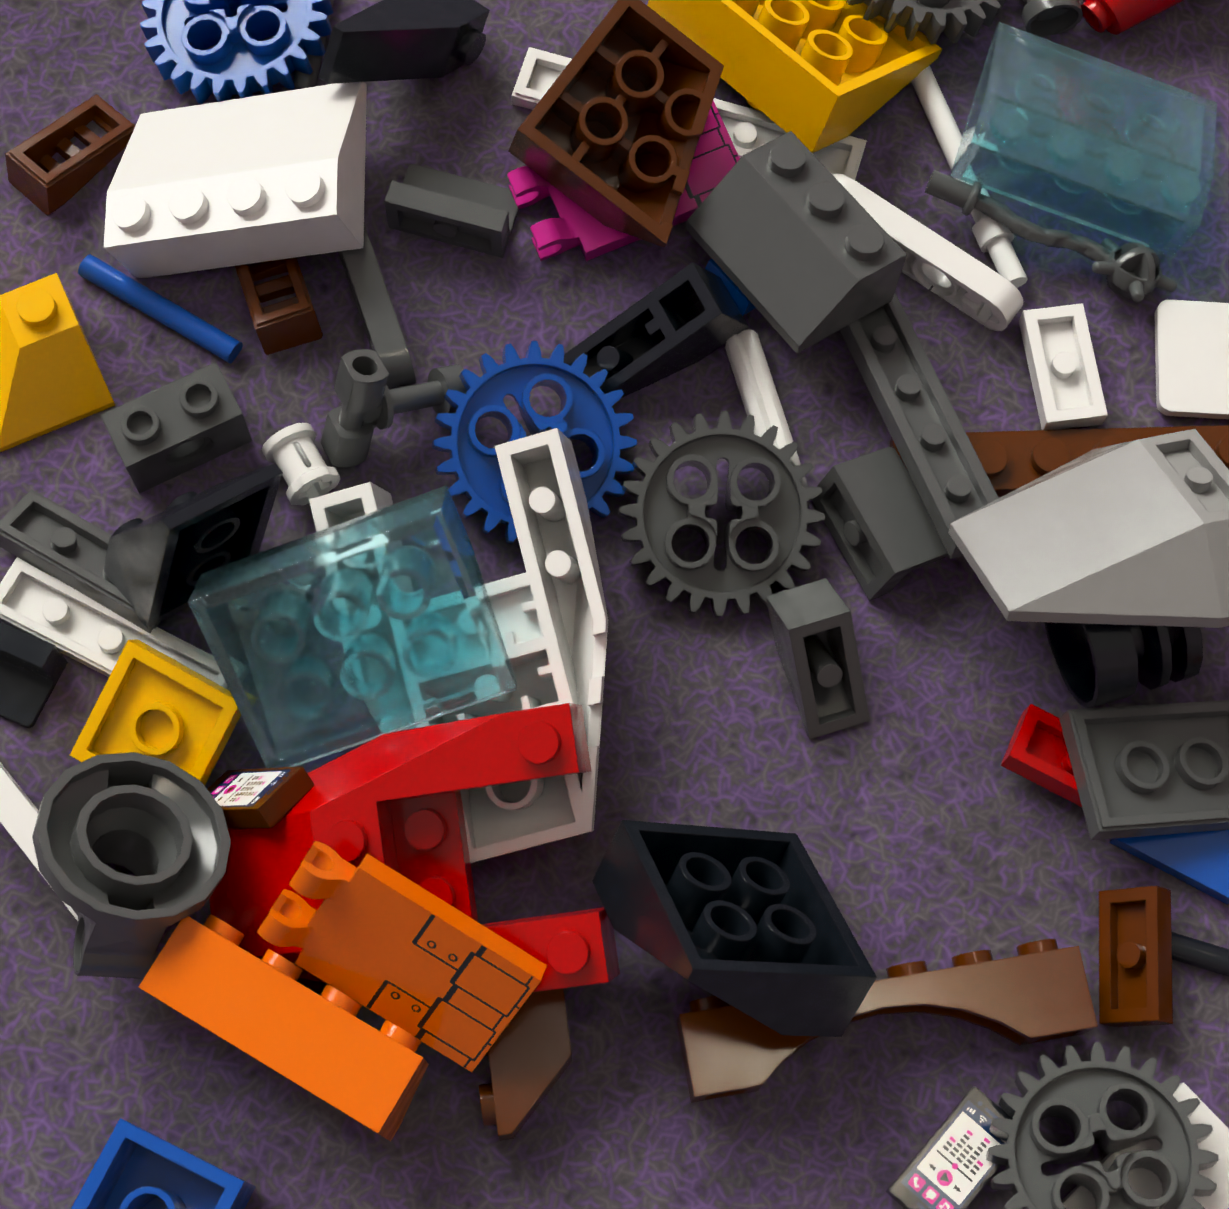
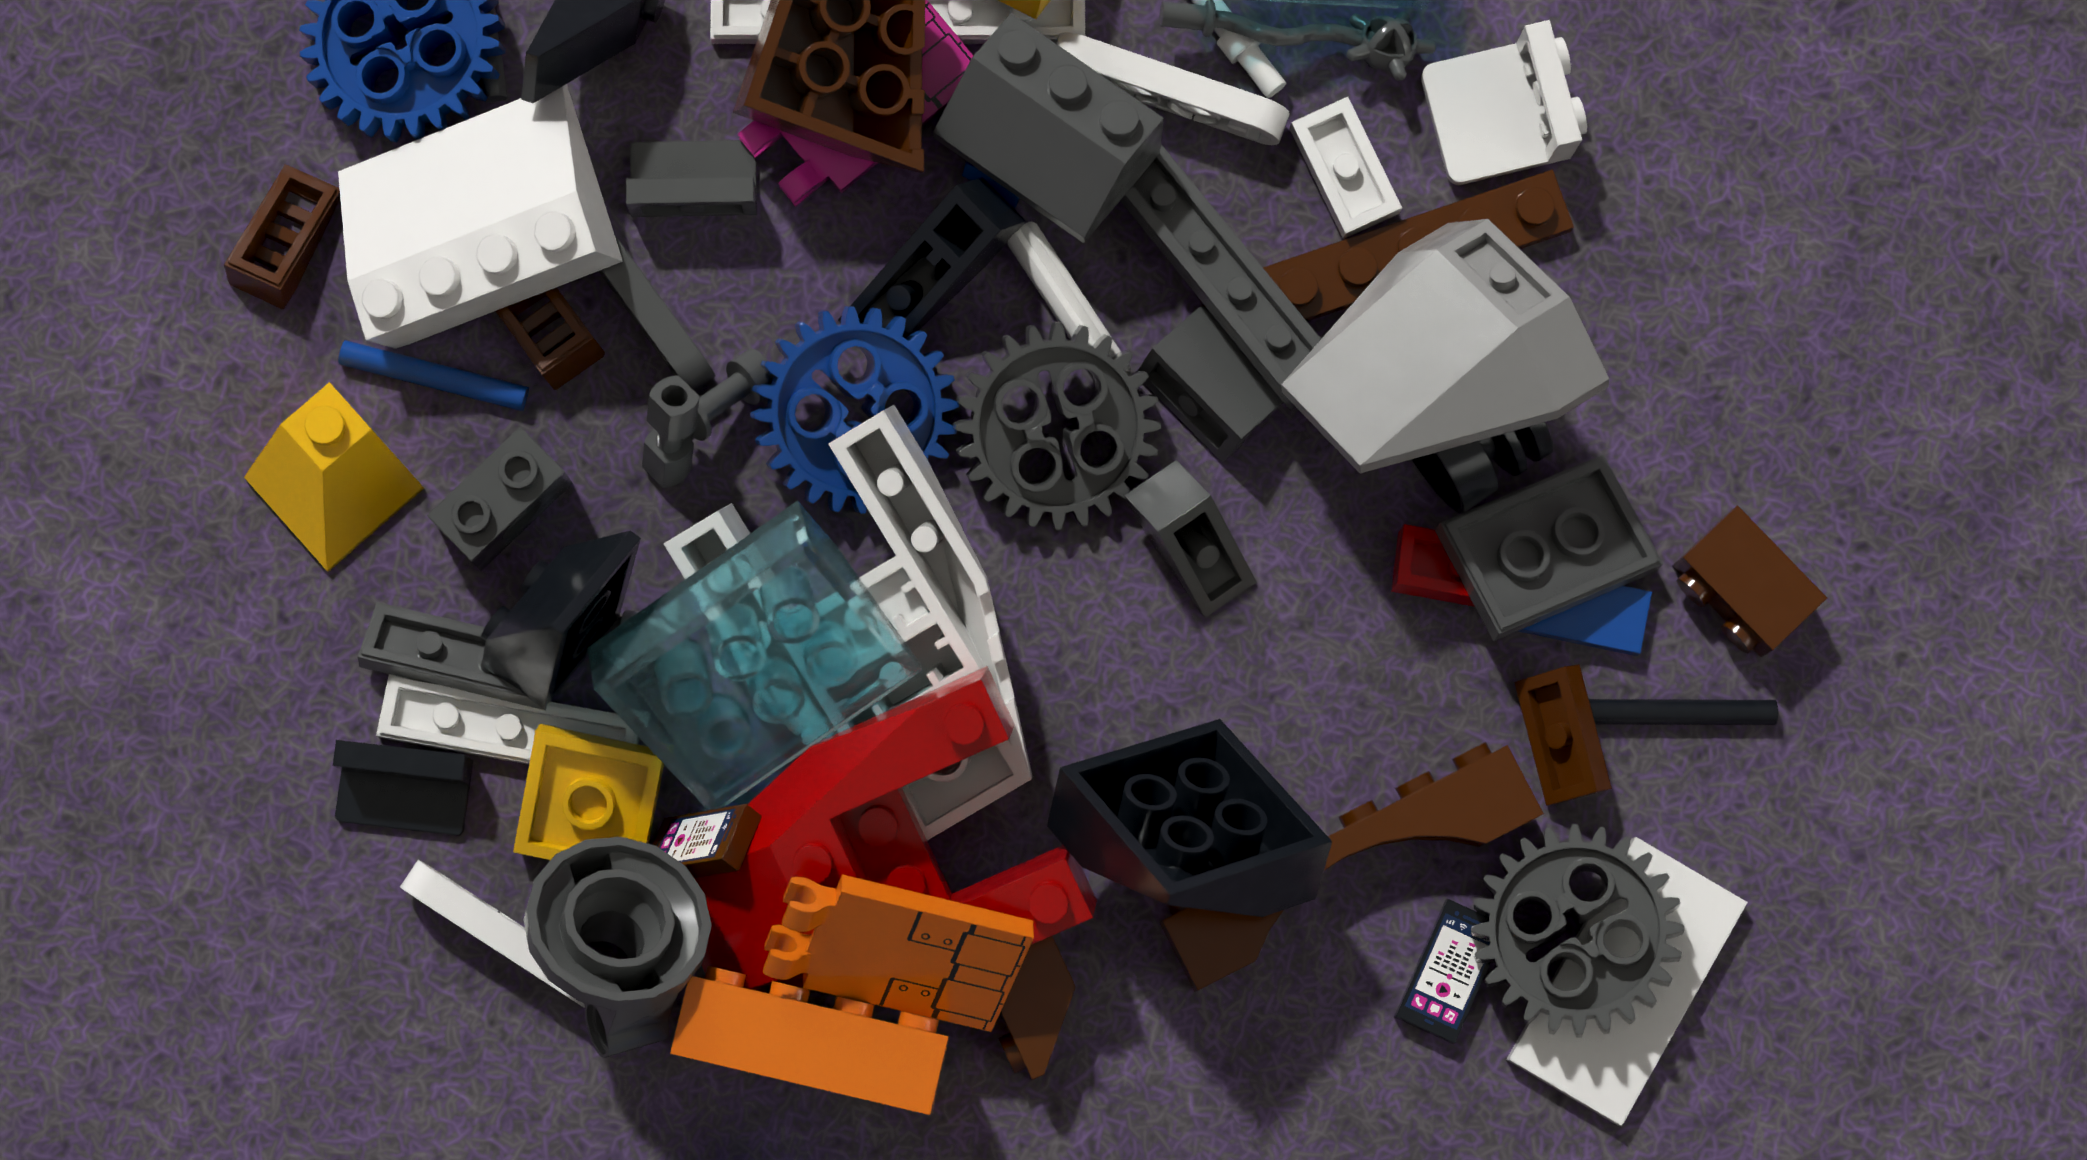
camera: 20 degrees left, 10 degrees up
white bush [261,423,340,506] -> none

